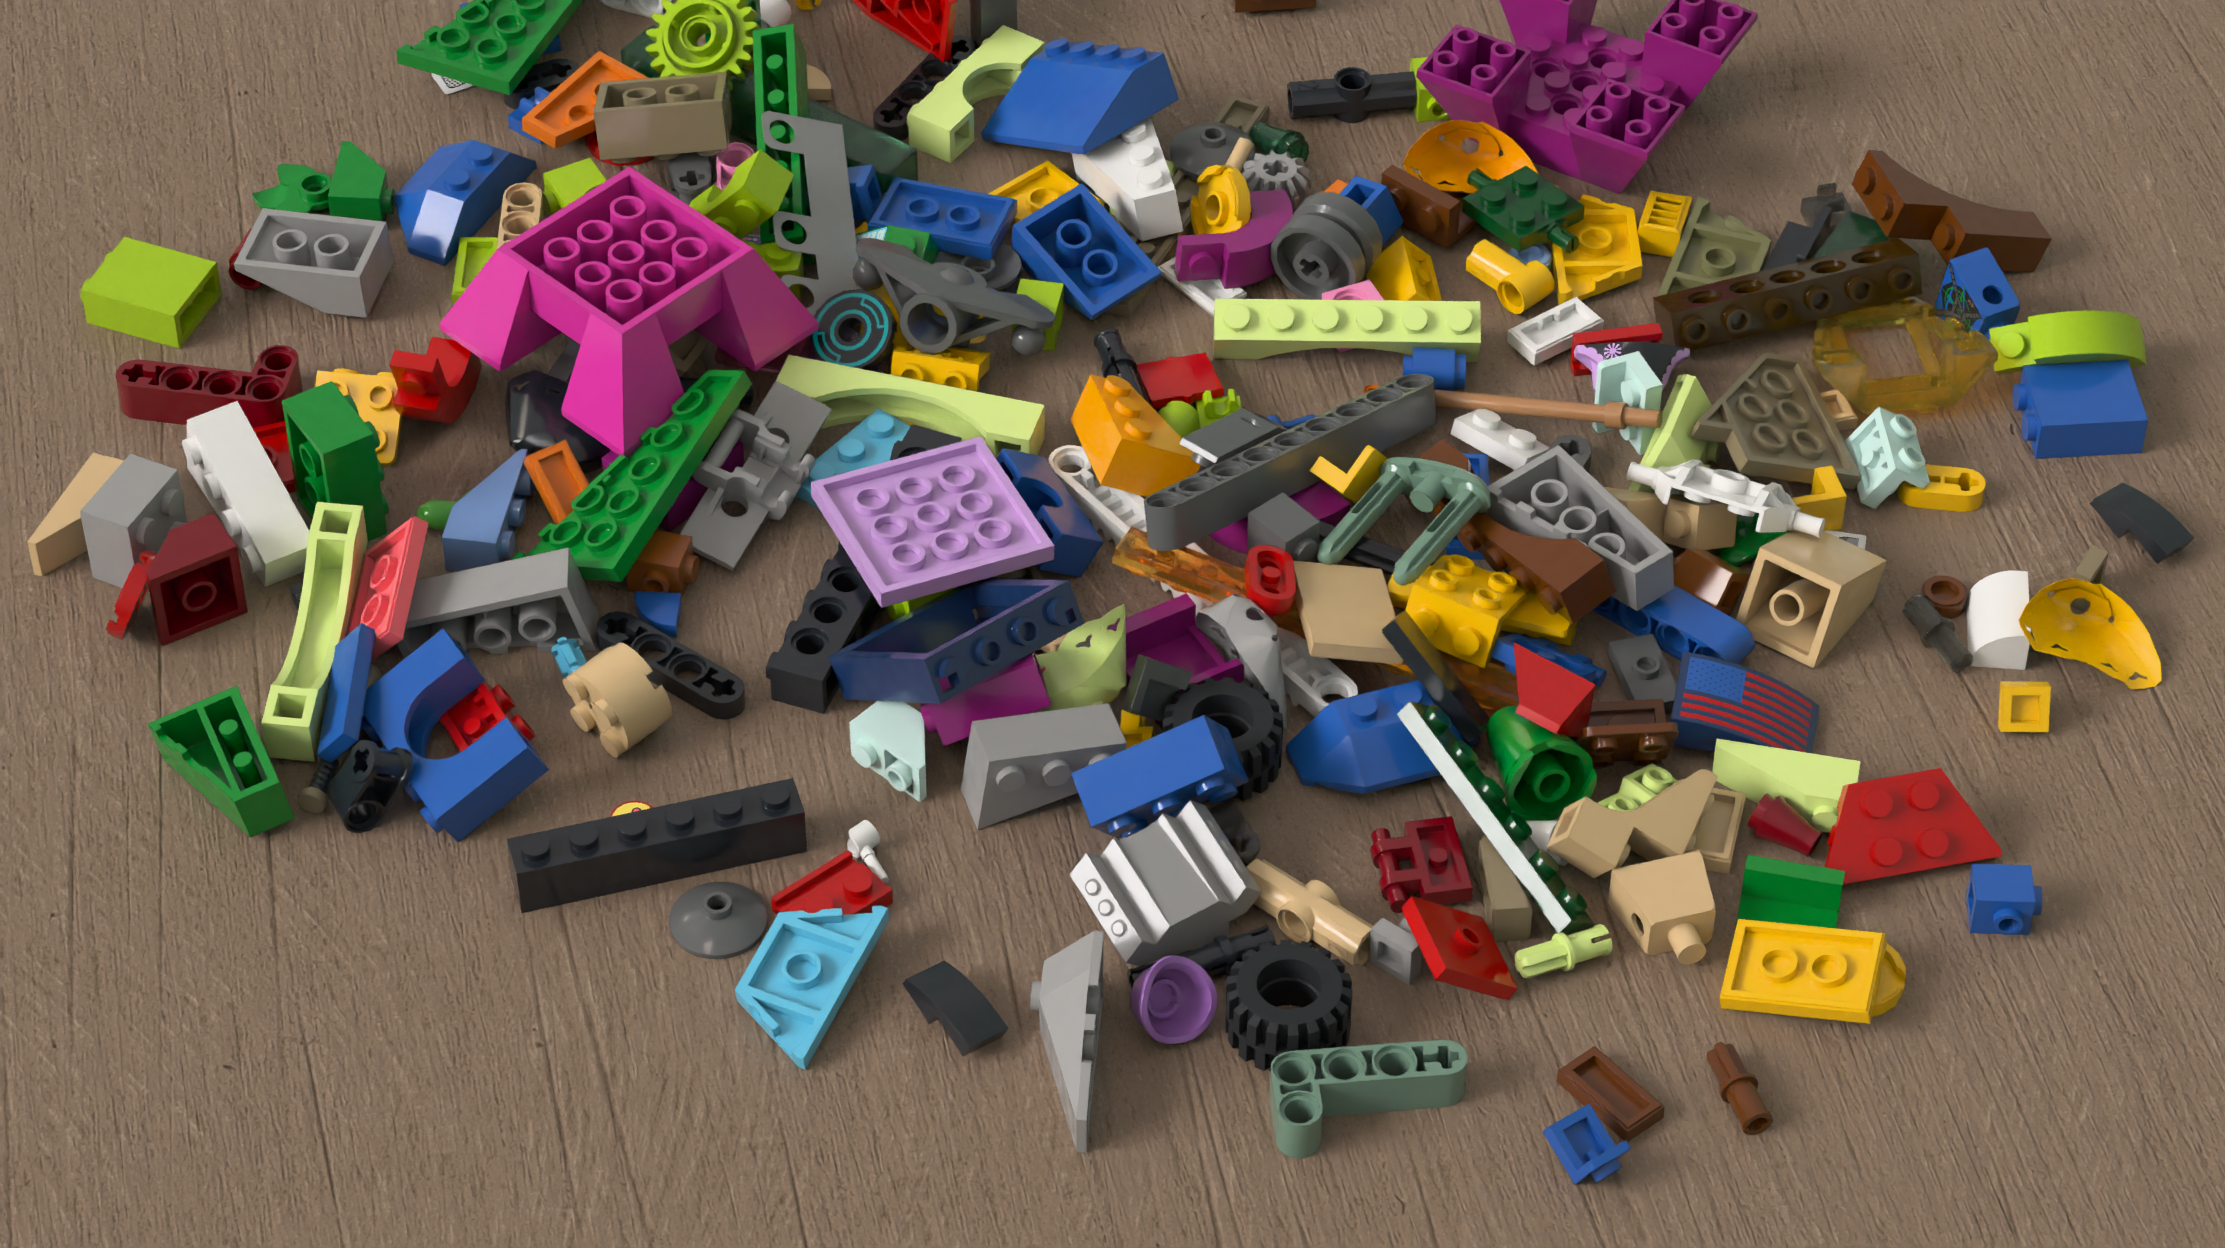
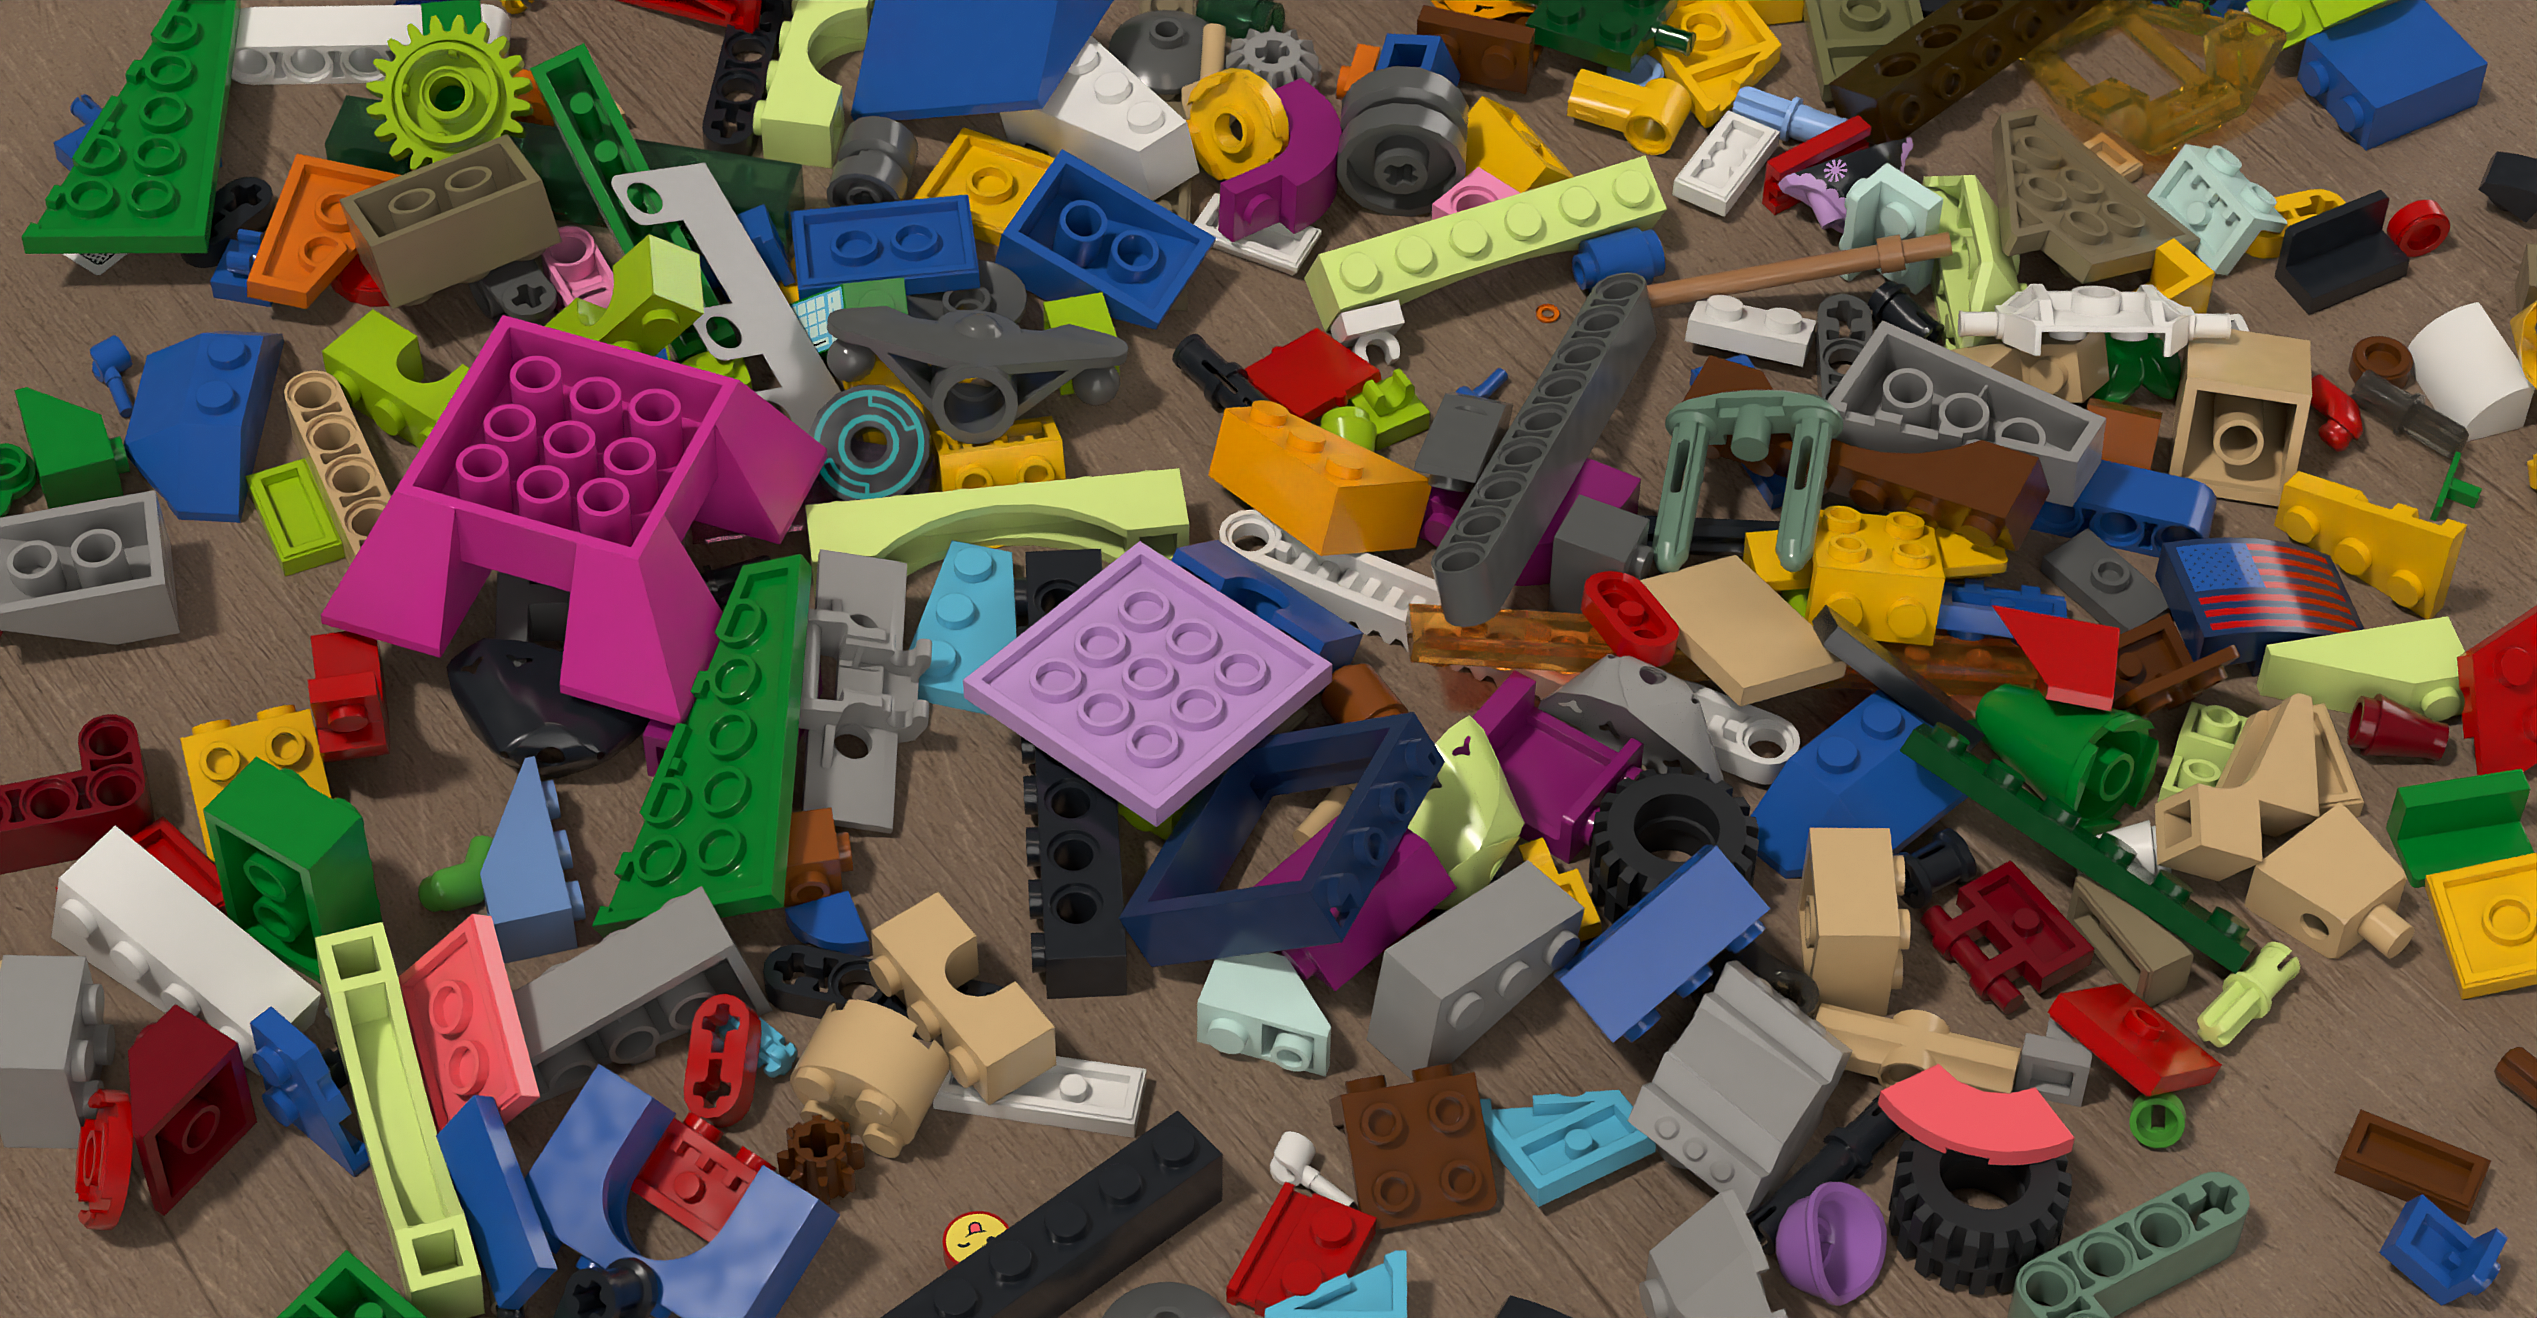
camera: 25 degrees left, 5 degrees up
orange tile [523,440,589,525] -> none
pearl dark grey panel [1121,654,1192,722] -> none
yellow panel [1310,445,1388,519] -> none
none -> blue hand [90,335,133,418]
none -> blue wing [250,1006,370,1177]
none -> red beam [683,994,762,1128]
none -> reddish brown gear [777,1114,865,1205]
none -> dark grey wheel [827,116,918,207]
none -> tan arch [869,892,1056,1105]
none -> white tile [933,1056,1146,1138]
none -> dark orange brick [1321,664,1408,724]
none -> reddish brown bracket [1329,1063,1497,1230]
none -> white tile [1330,300,1405,365]
none -> medium azure wing [1480,1090,1656,1207]
none -> light blue axle [1732,86,1848,142]
none -> tan brick [1797,828,1911,1016]
none -> black pin [1868,281,1945,344]
none -> coral tile [1878,1064,2075,1165]
none -> black bush [1895,828,1976,909]
none -> bright green hinge [2129,1092,2186,1148]
none -> black panel [2274,190,2410,315]
none -> yellow wing [2274,471,2467,620]
none -> red arm [2310,374,2363,452]
none -> red tile [2387,199,2450,257]
none -> green piece [2430,451,2482,521]

